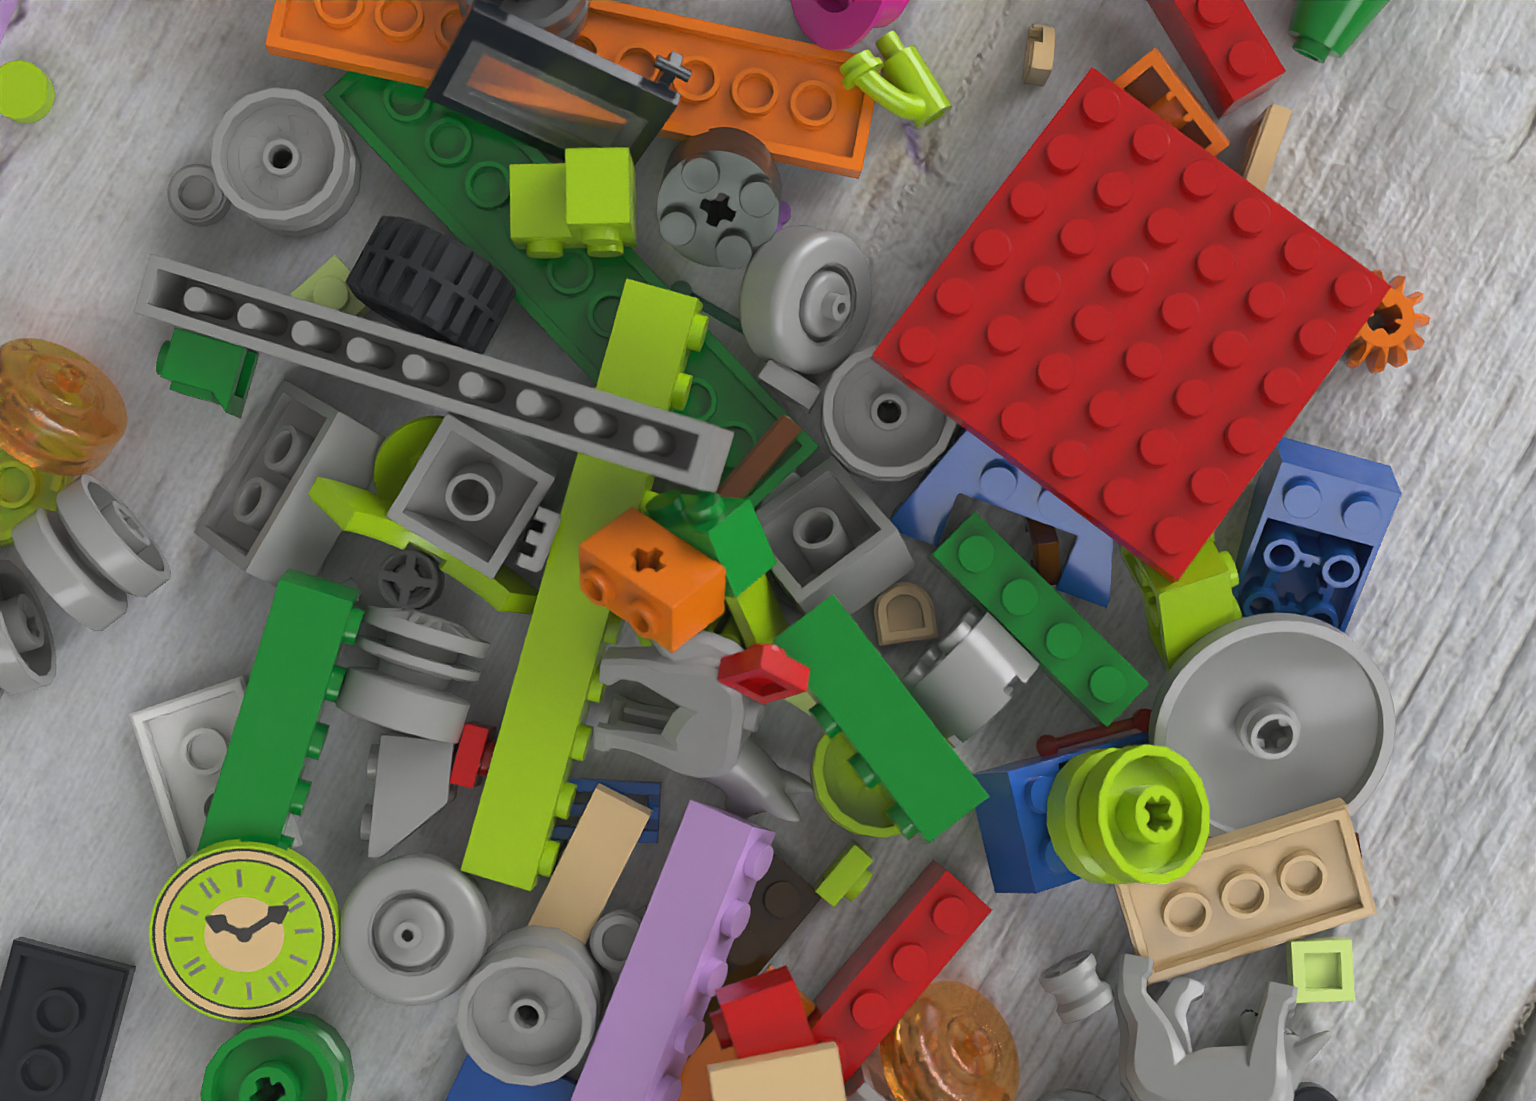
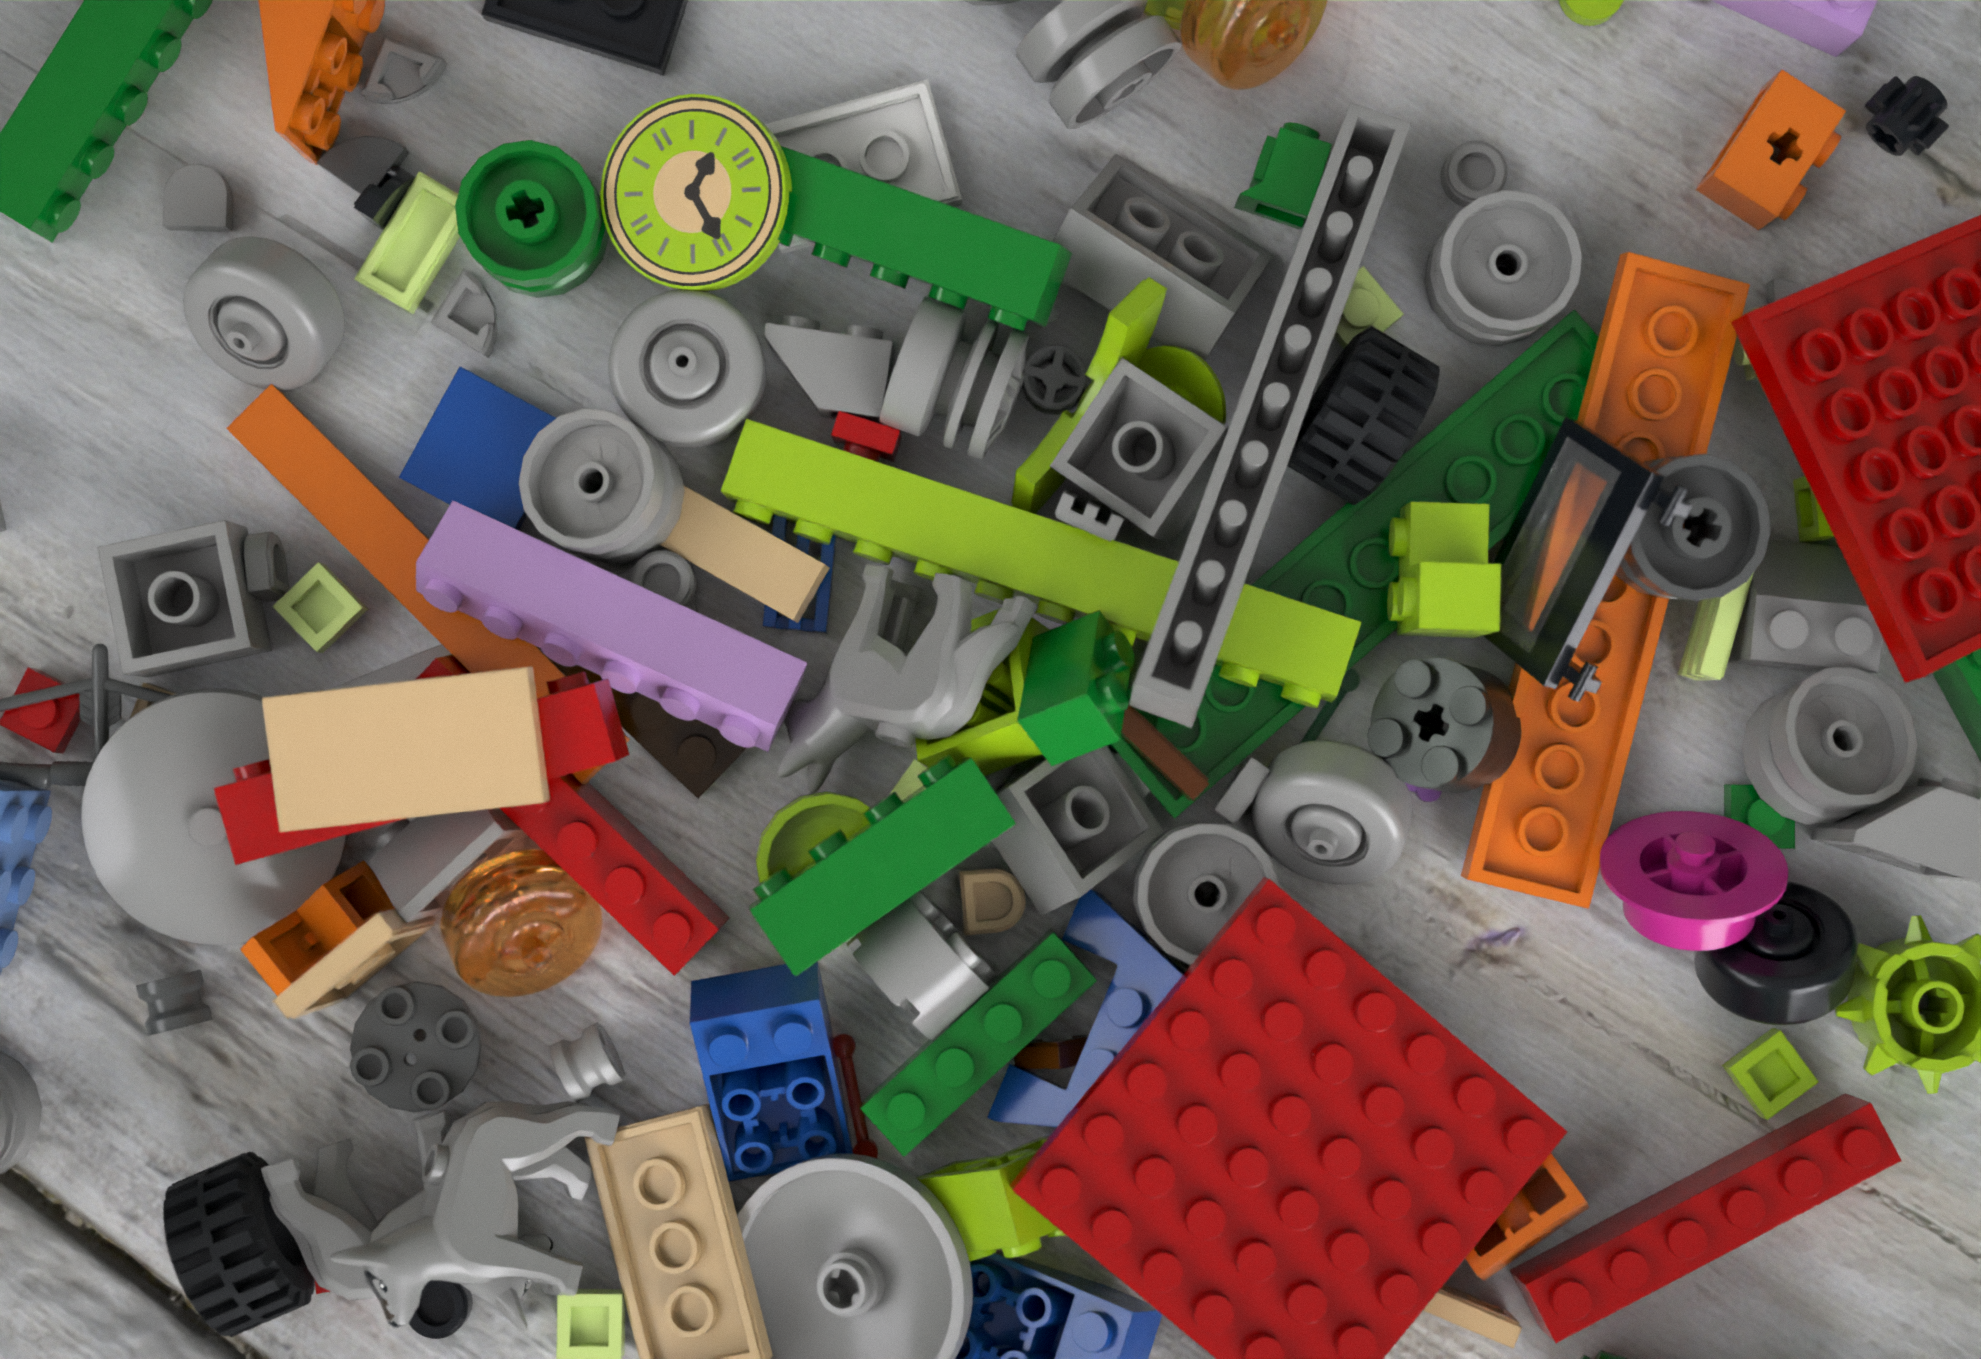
camera: 90 degrees right, 0 degrees up
orange brick [579,507,726,653] -> none
red plate [717,643,810,704] -> none
lime plate [814,839,873,907] -> none
lime plant [839,31,952,129] -> none
tan tile [1022,24,1055,86] -> none
lime wheel [1047,745,1210,885] -> none

